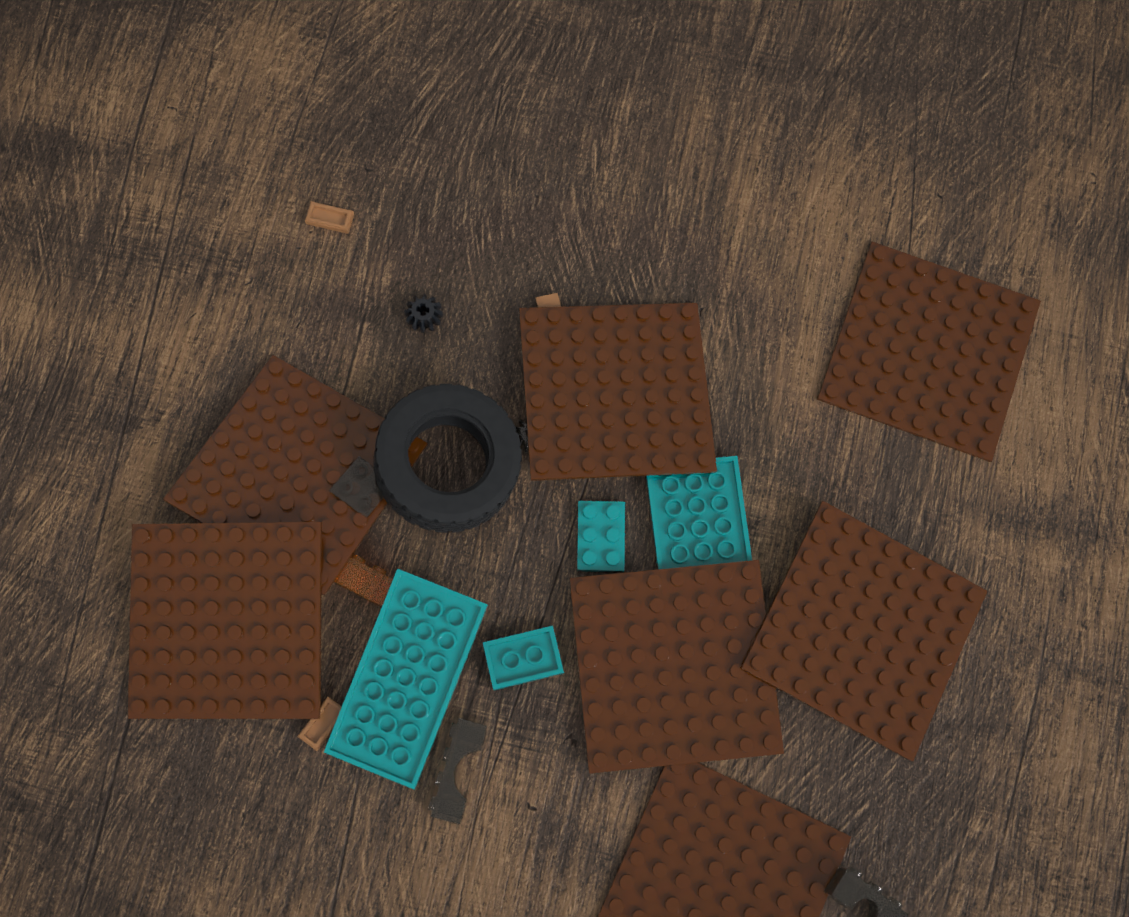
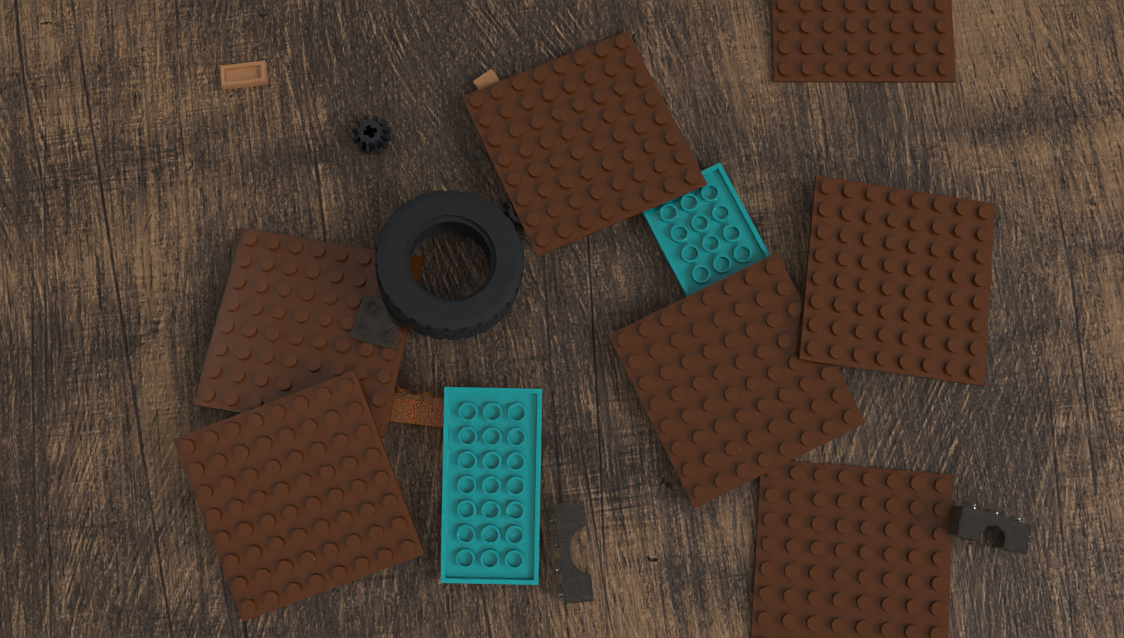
camera: 15 degrees left, 5 degrees up
medium nougat tile [297,697,342,751] -> none
teal plate [483,626,564,690] -> none
teal plate [577,501,625,572] -> none

